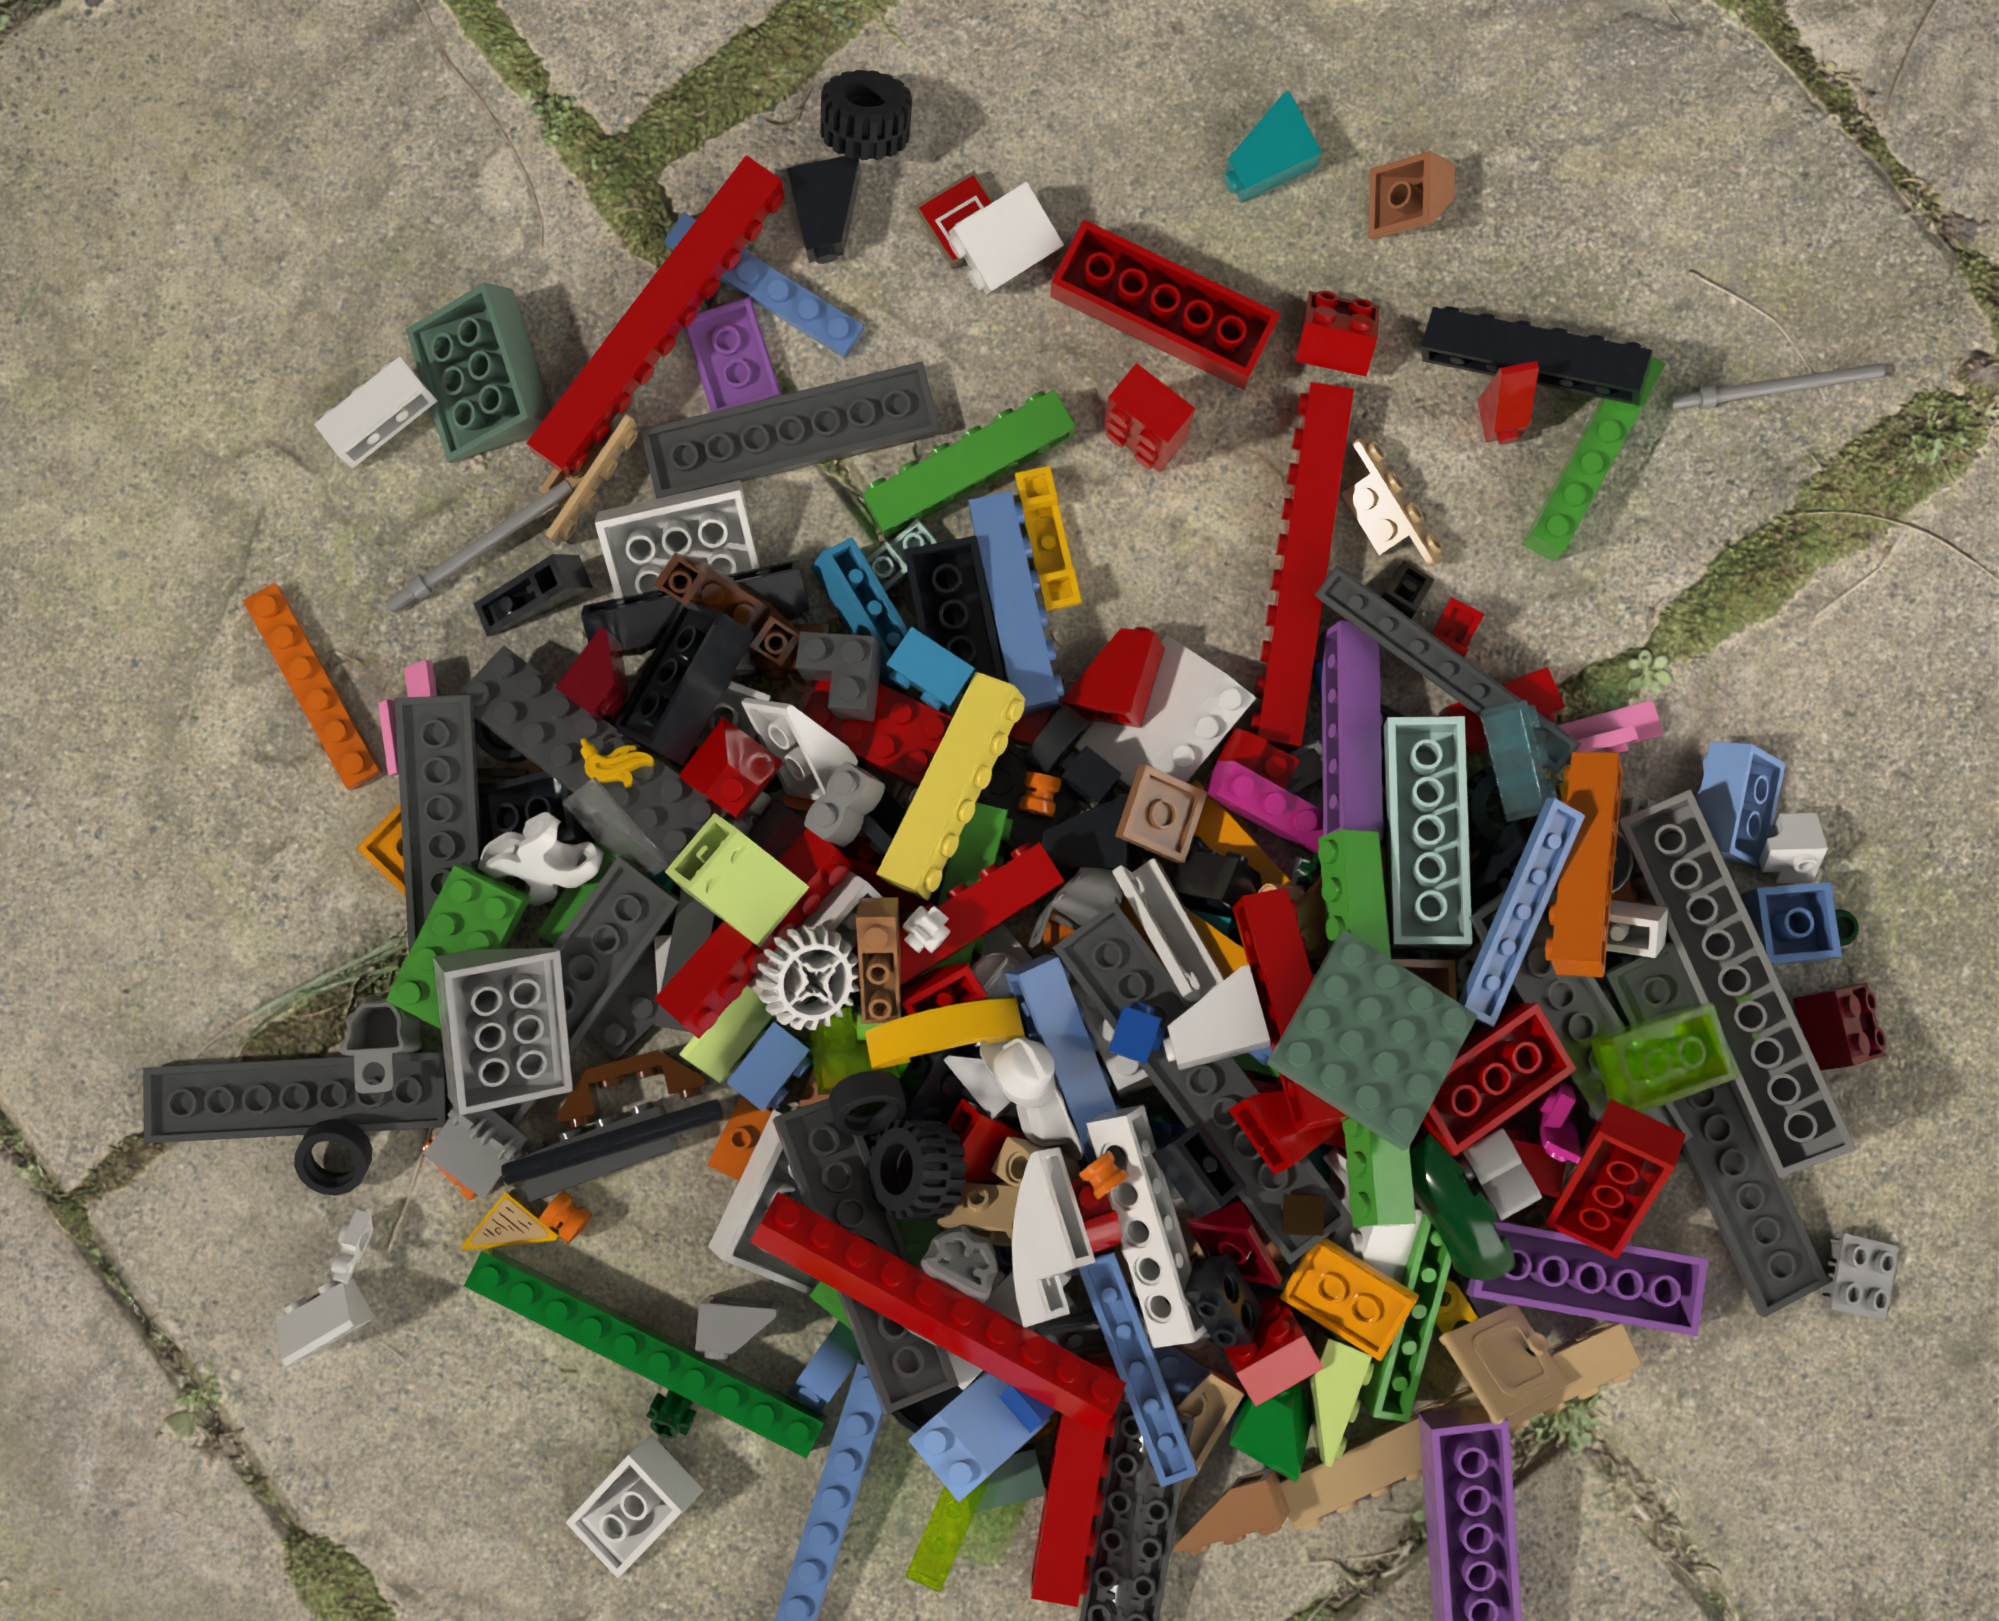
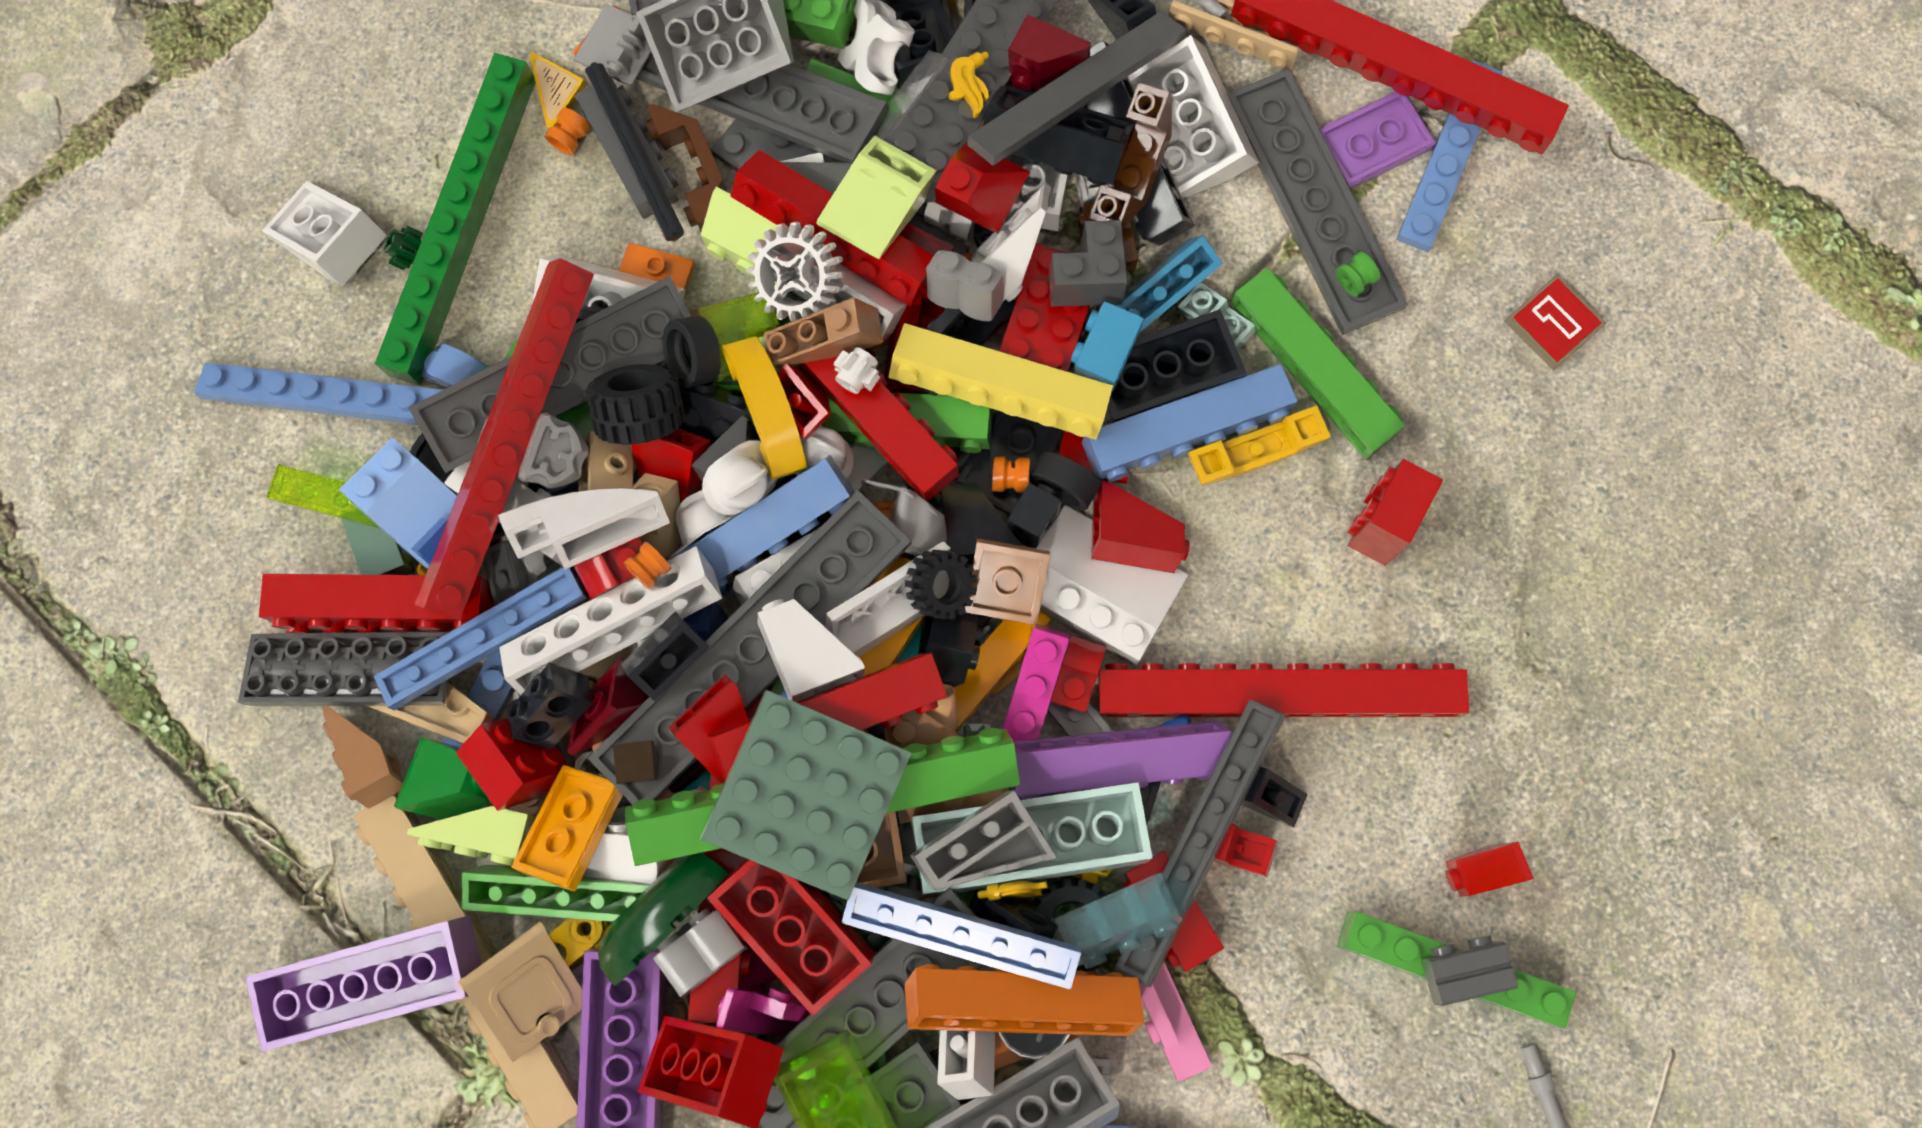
camera: 85 degrees right, 5 degrees down
light grey slope [695,1296,784,1359] -> none
medium blue brick [726,1022,816,1111] -> none
black slope [787,156,861,264] -> none
black tyre [820,70,912,161] -> none
white brick [948,181,1064,295] -> none
red brick [1050,219,1281,390] -> none
blue brick [1107,1001,1165,1064] -> none
teal slope [1223,91,1322,203] -> none
red slope [1295,291,1380,377] -> none
bracket [1341,438,1444,566] -> none
nougat slope [1368,151,1455,240] -> none
black brick [1421,306,1652,406] -> none
none -> black tyre [905,550,977,619]
none -> light grey wedge [910,791,1057,891]
none -> dark grey tile [967,11,1186,165]
none -> yellow piece [977,881,1048,901]
none -> bright green wheel [1335,252,1380,297]
none -> dark grey brick [1422,935,1518,1006]

